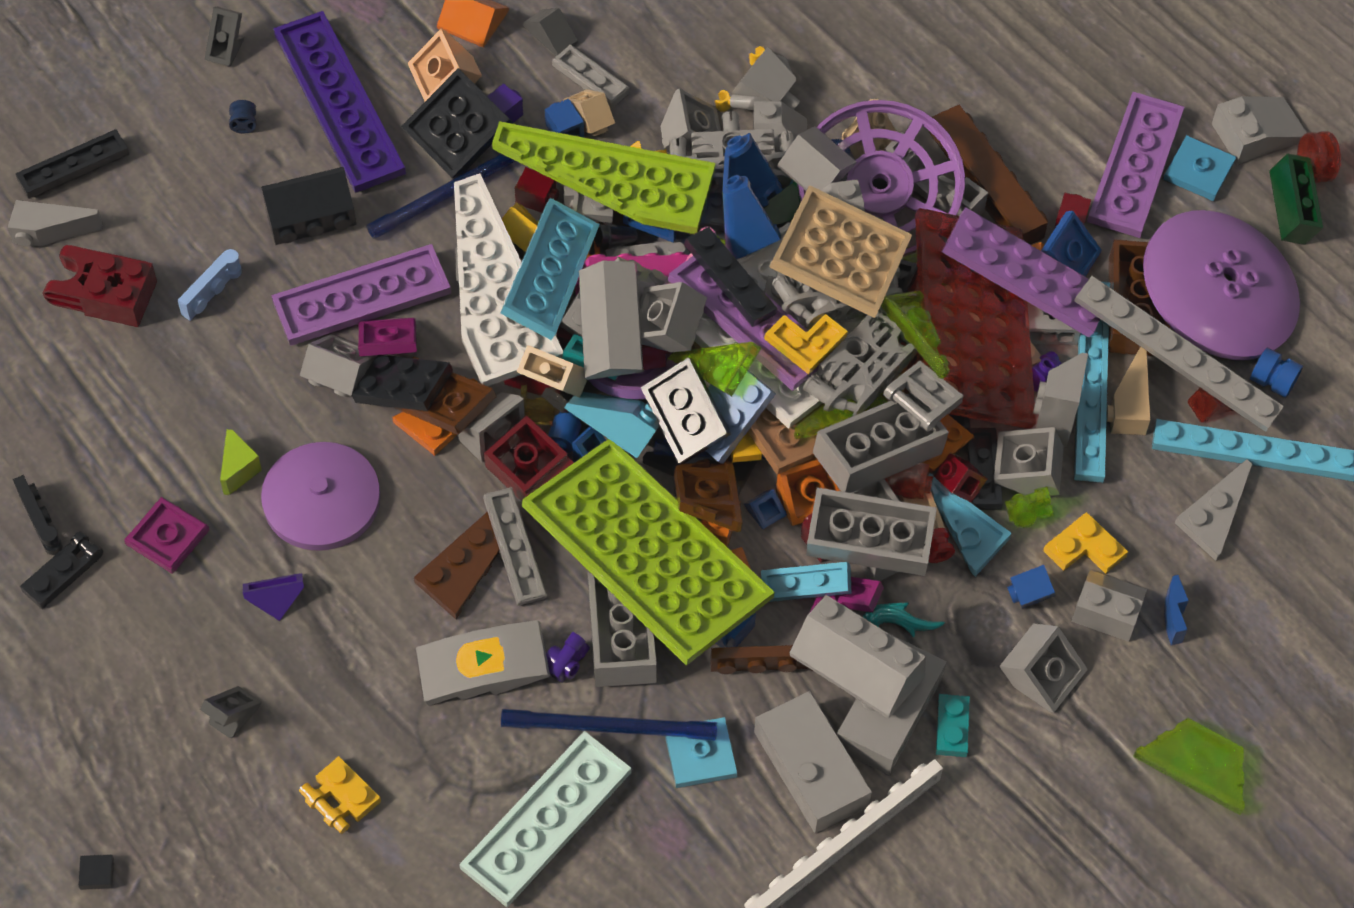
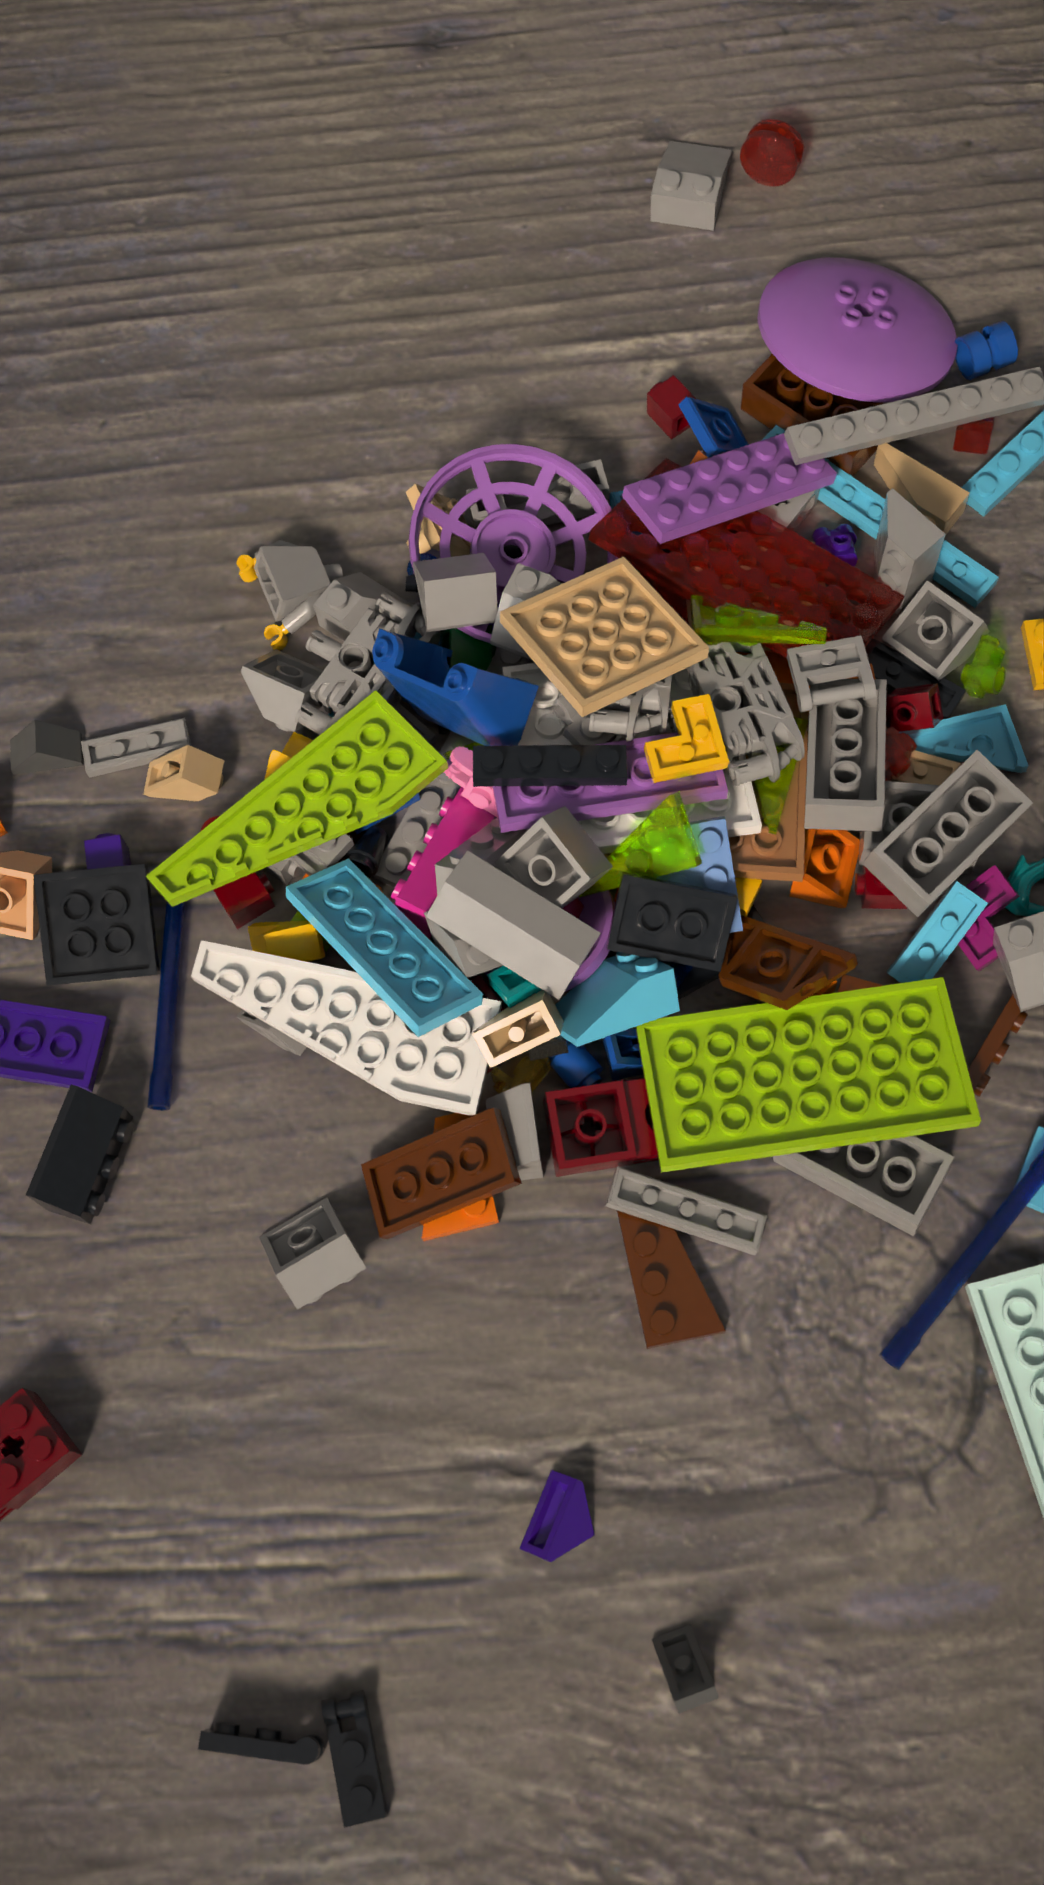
camera: 45 degrees left, 10 degrees up
magenta plate [124,497,209,574] -> none
light blue plate [178,249,242,321] -> none
lime slope [220,429,262,495] -> none
medium lavender dish [261,442,380,551] -> none
medium lavender plate [271,244,451,346] -> none
yellow plate [299,756,381,834] -> none
black plate [351,355,453,411] -> none
magenta plate [358,317,417,356] -> none
light grey slope [416,620,550,706] -> none
blue brick [545,98,584,138] -> none
dark purple plate [546,632,590,683] -> none
blue slope [744,489,787,529] -> none
reddish brown brick [929,104,1048,245] -> none
medium lavender plate [1087,92,1184,238] -> none
dark azure plate [1163,135,1236,201] -> none
dark green brick [1269,153,1323,245] -> none

